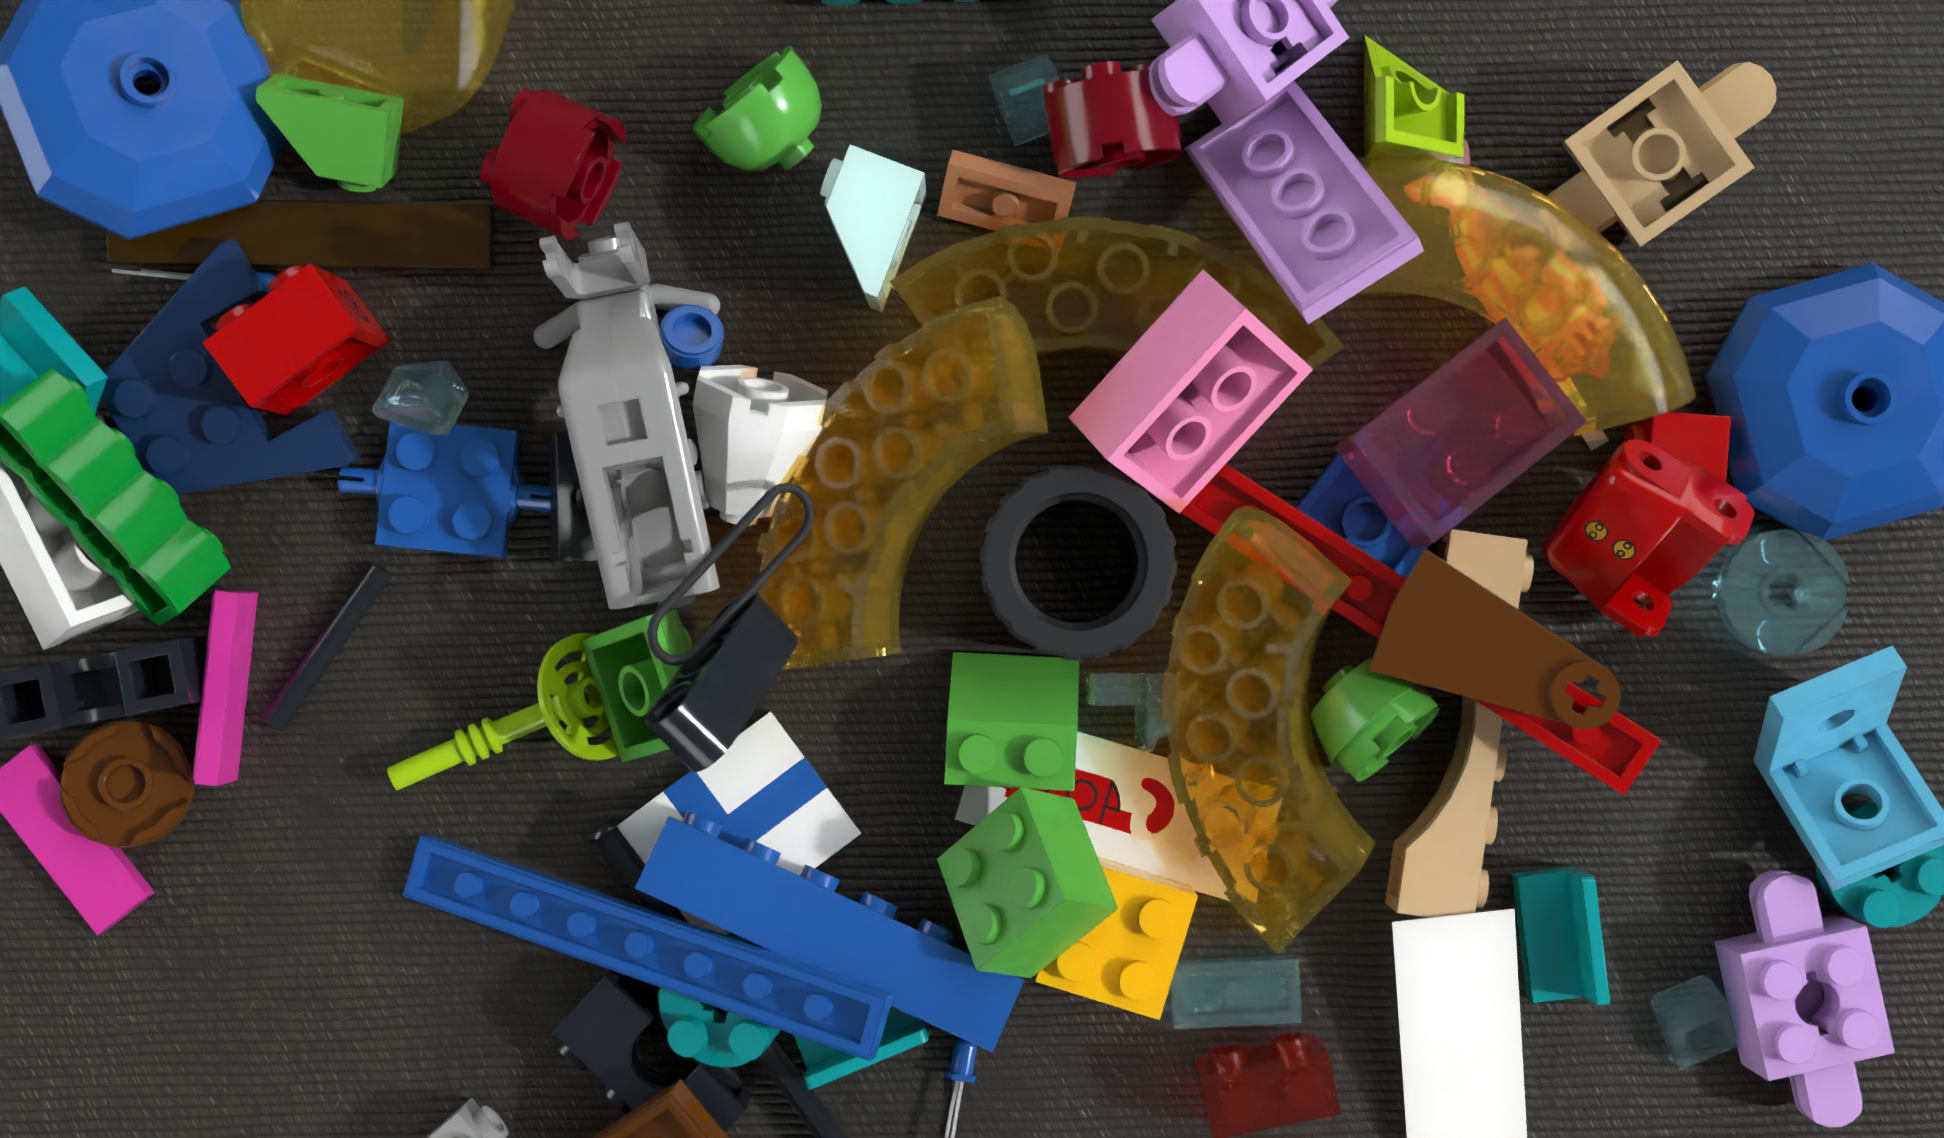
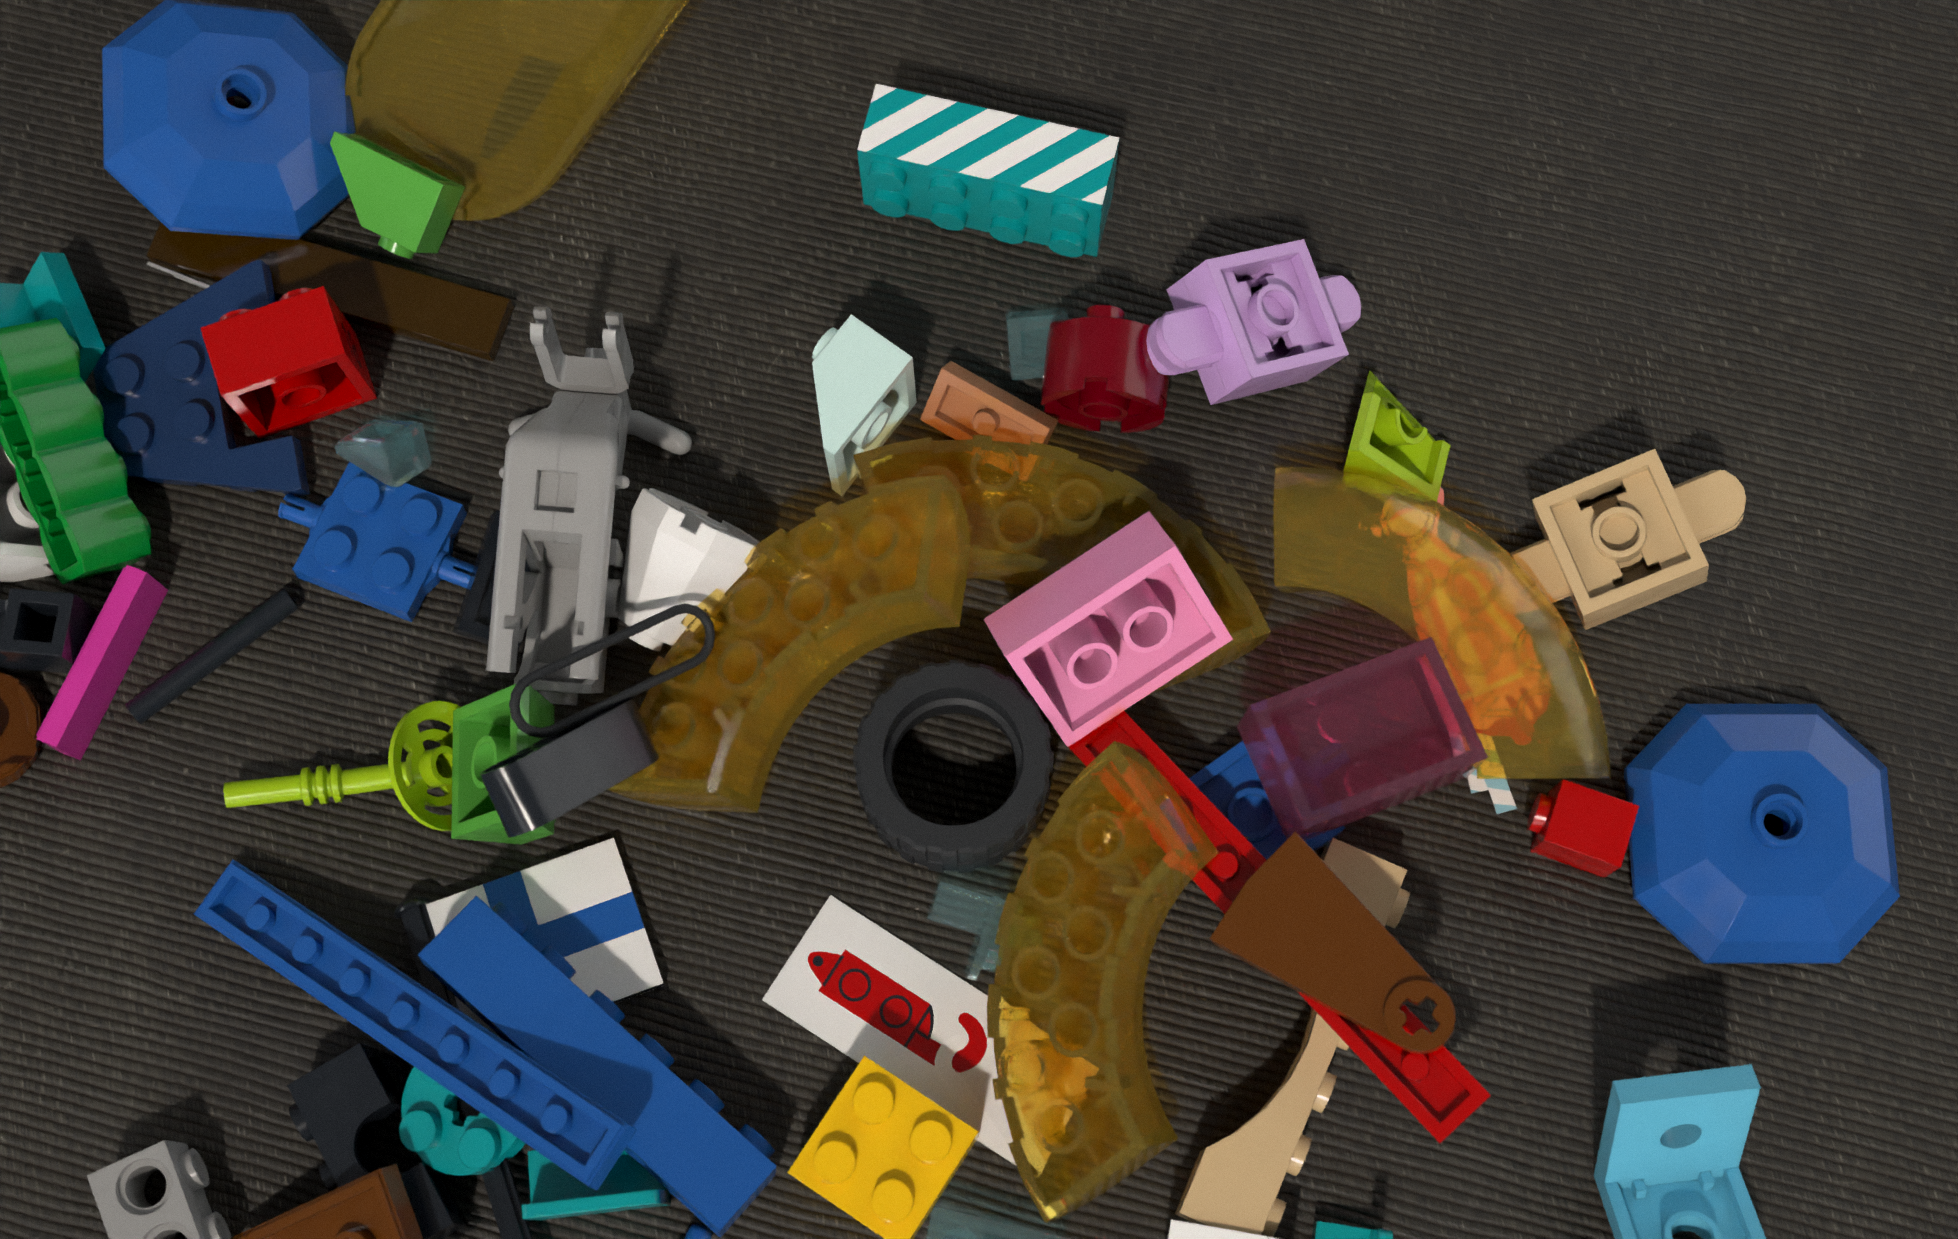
camera: 25 degrees right, 15 degrees down
dark red brick [481,88,626,241] -> none
blue tile [660,304,724,370] -> none
bright green cylinder [693,46,822,171] -> none
bright green brick [937,787,1118,978] -> none
bright green slope [944,652,1080,791] -> none
lavender tile [1184,81,1424,324] -> none
bright green cone [1310,657,1440,782] -> none
red piece [1543,439,1755,639] -> none
clear light blue plate [1711,529,1850,656] -> none

